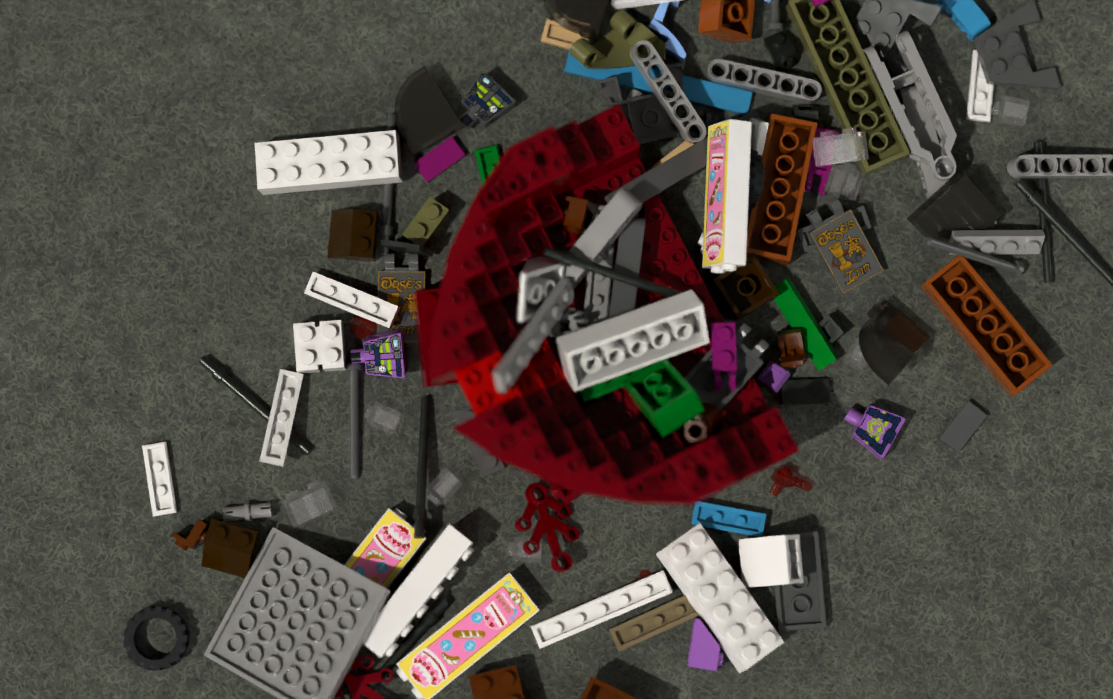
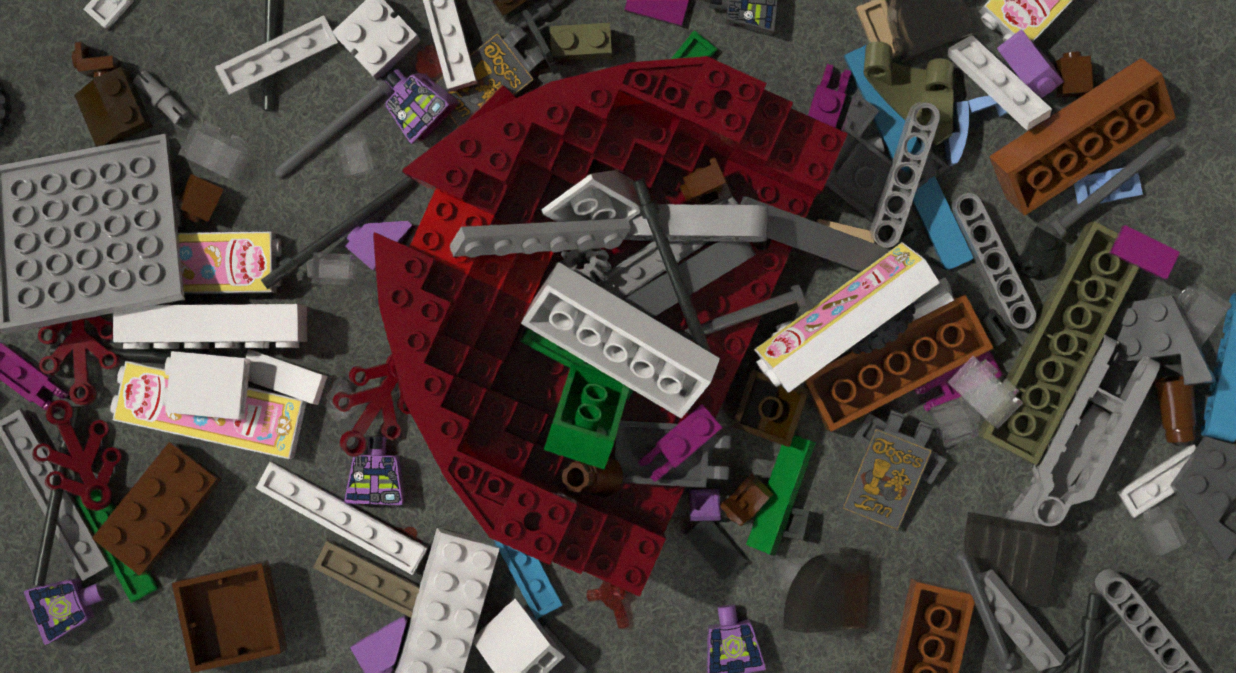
camera: 55 degrees right, 5 degrees up
none -> white brick [162,351,250,419]
none -> reddish brown brick [176,174,224,223]
none -> white tile [246,349,327,405]
none -> torso [344,437,405,505]
none -> medium lavender slope [345,221,415,272]
none -> dark grey bar [677,284,806,340]
none -> magenta hinge [808,63,851,128]
none -> reddish brown plant [1153,375,1197,443]

